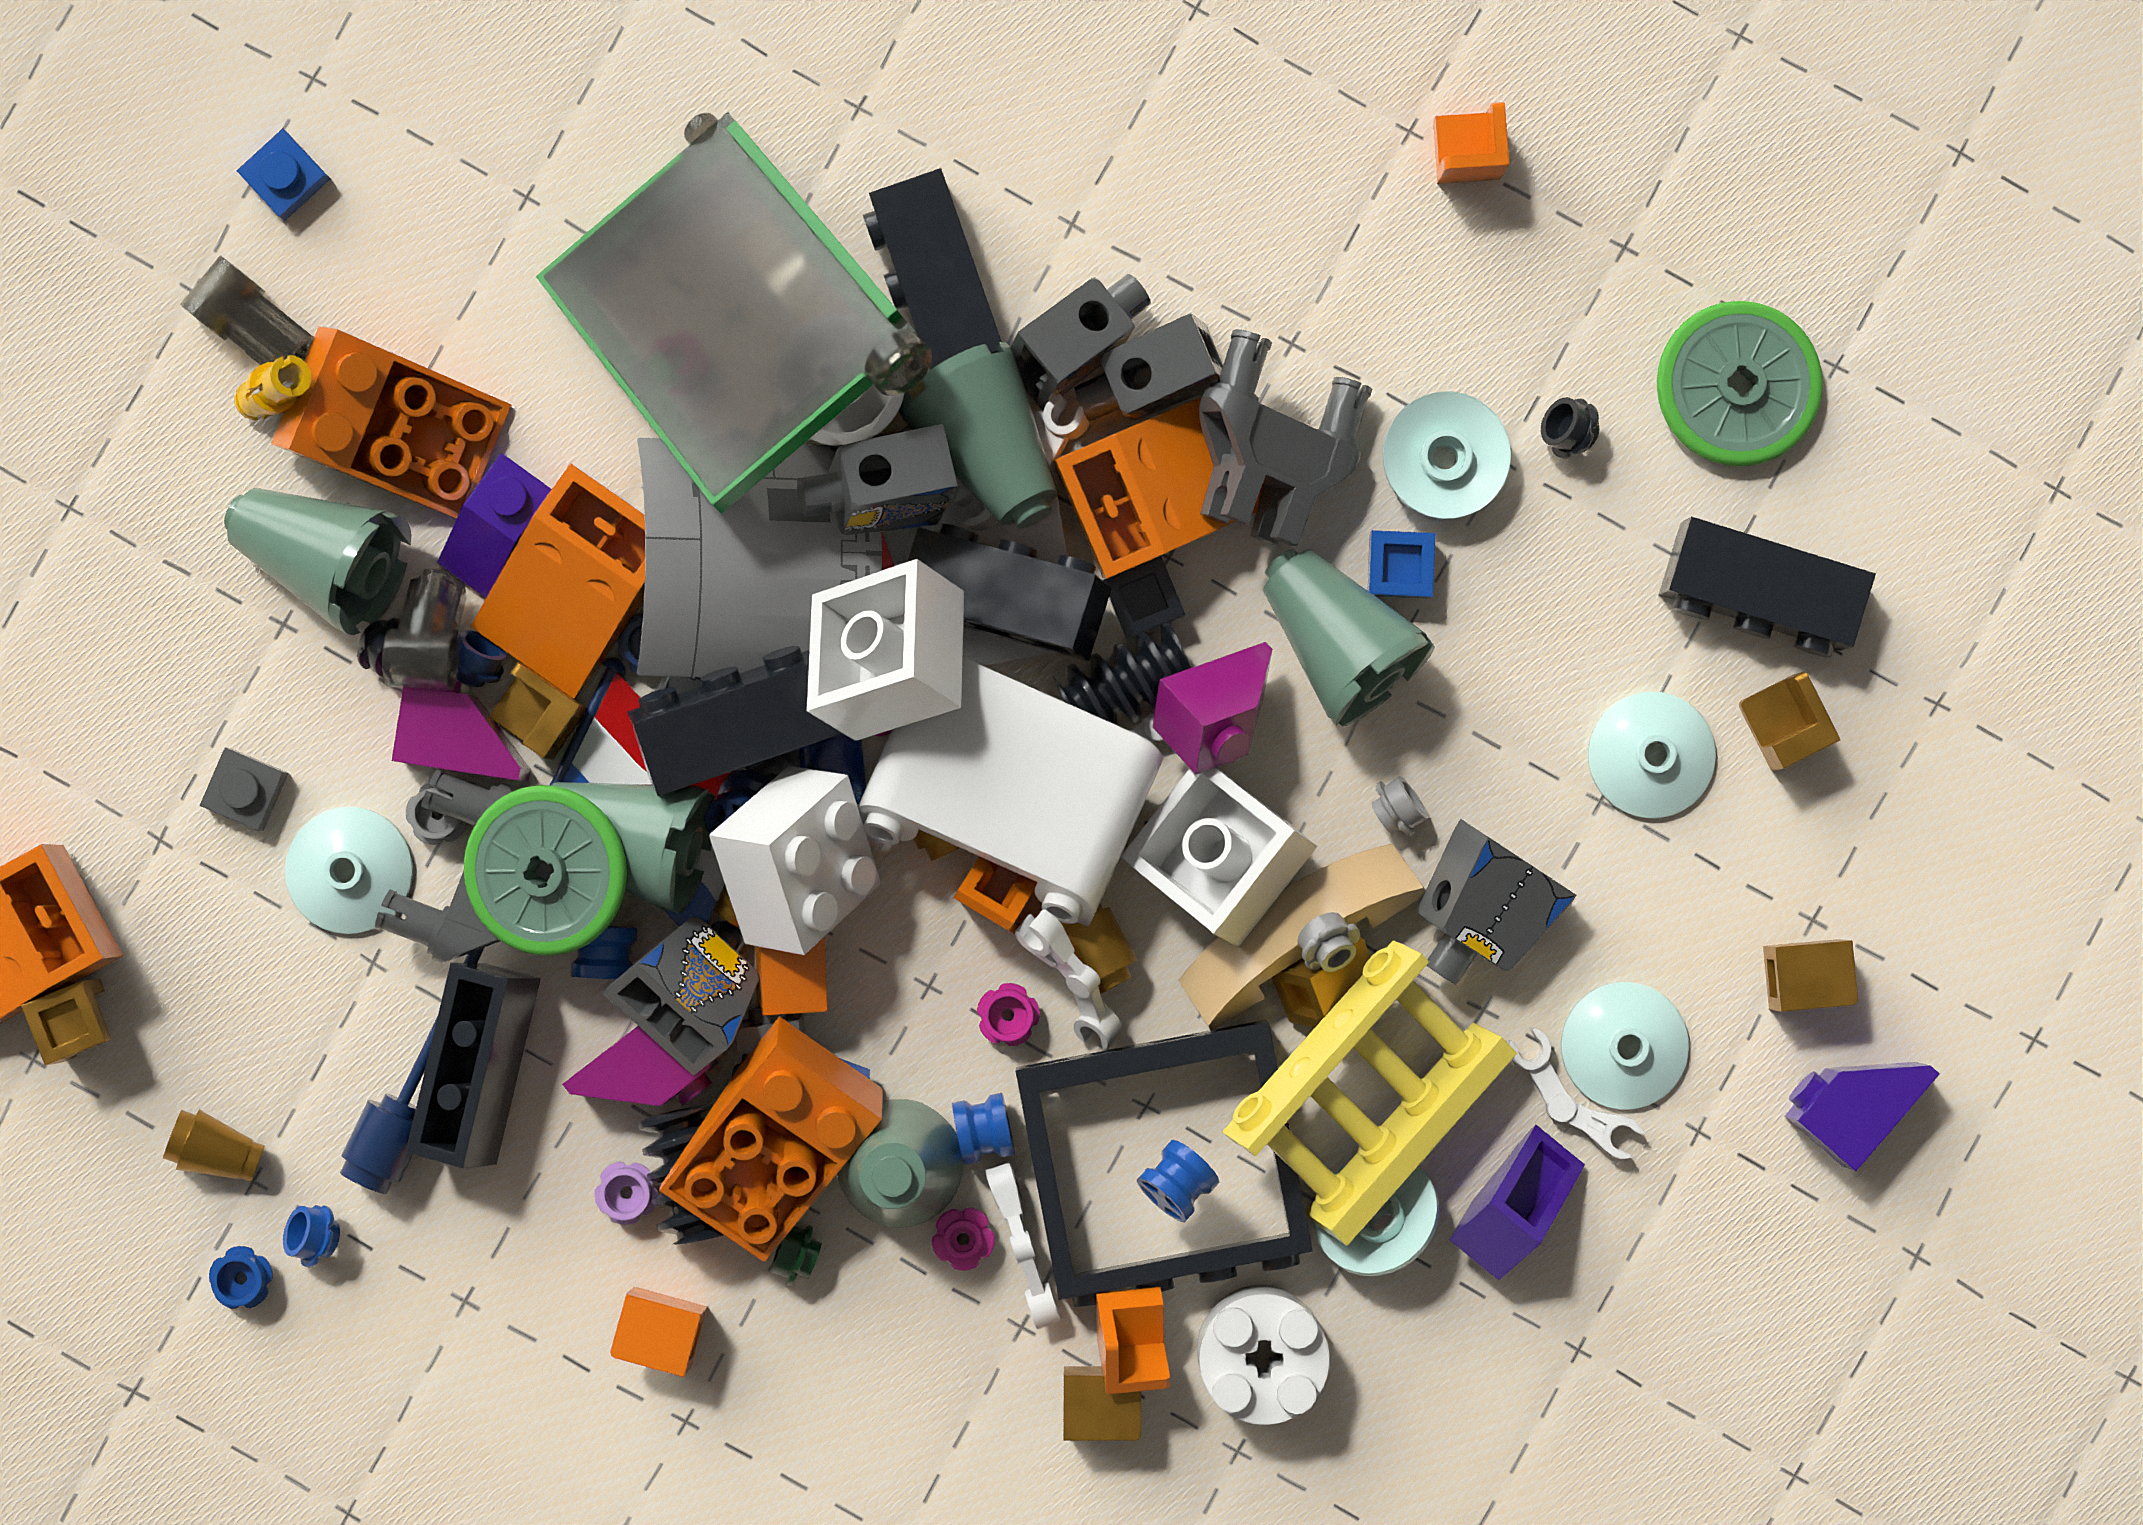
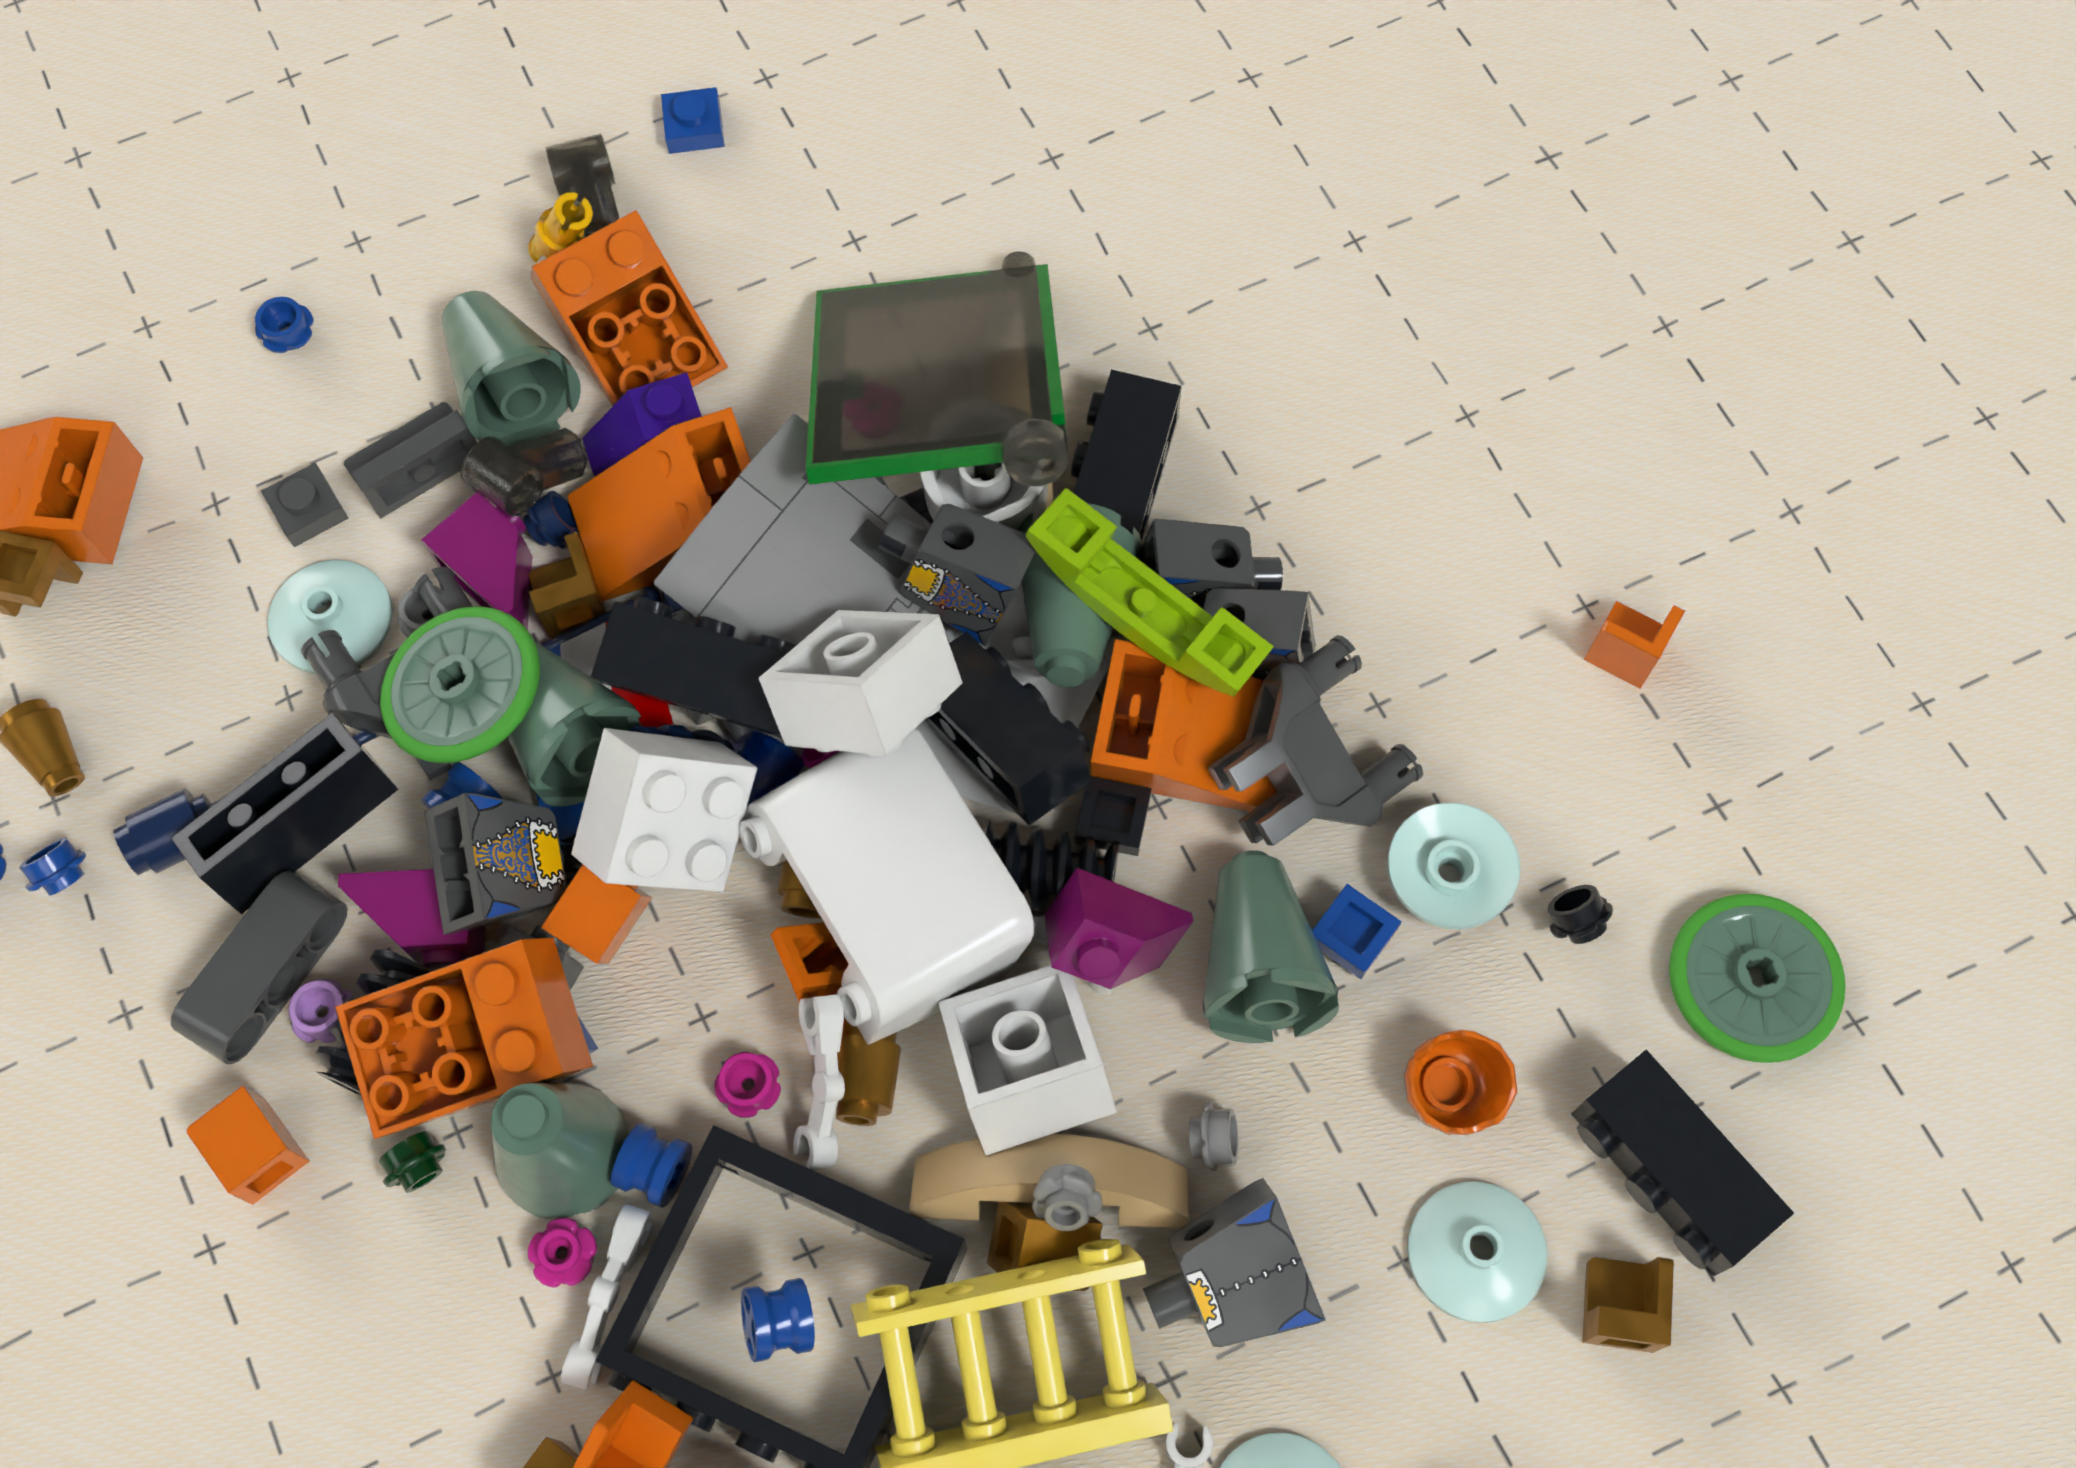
camera: 35 degrees right, 20 degrees down
none -> dark grey beam [171,870,348,1064]
none -> blue plate [255,297,314,353]
none -> dark grey panel [344,402,478,519]
none -> lime slope [1025,488,1274,697]
none -> orange hair [1404,1030,1517,1135]

